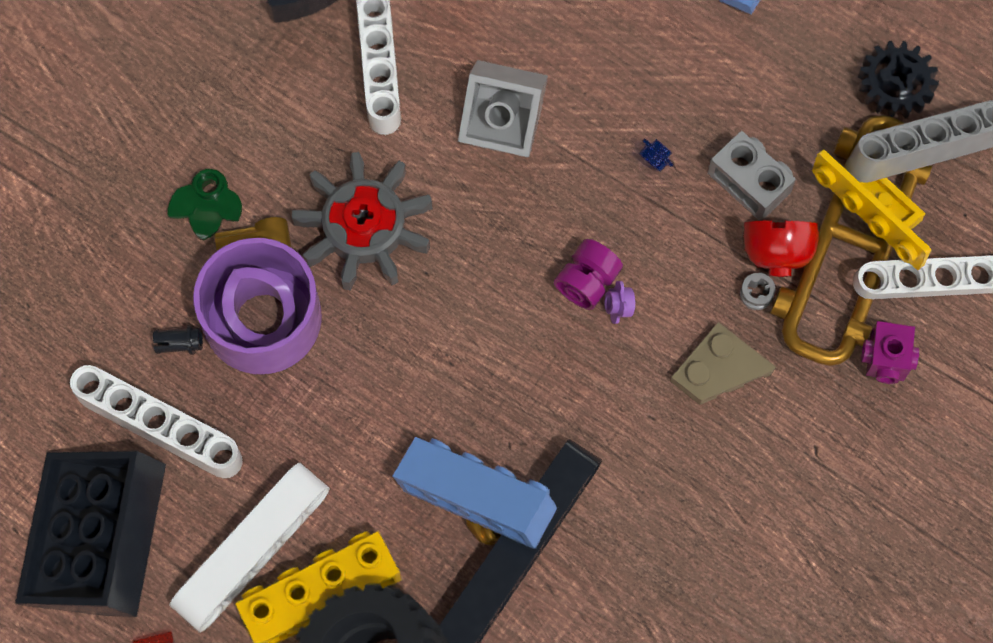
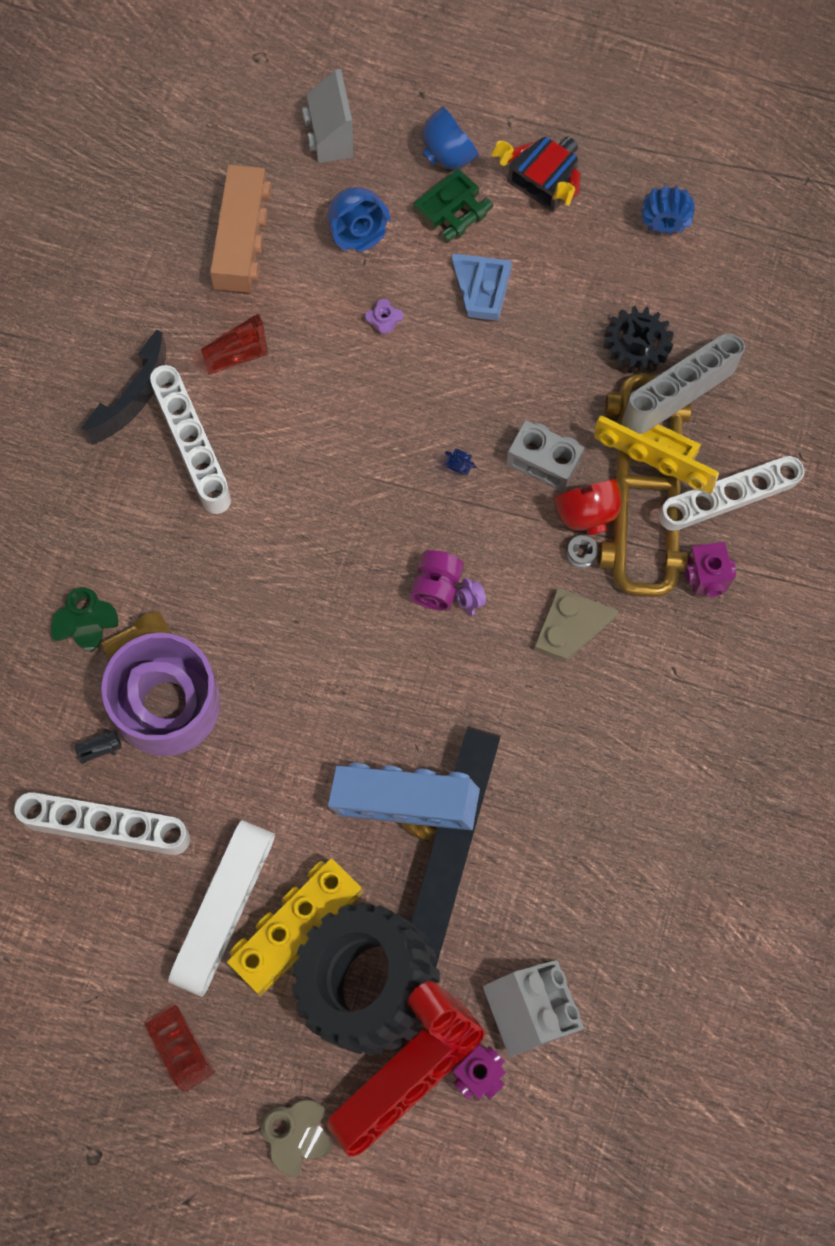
camera: 20 degrees left, 0 degrees up
black slope [15,451,166,617] -> none
dark grey gear [292,152,433,291] -> none
light grey slope [458,60,548,157] -> none

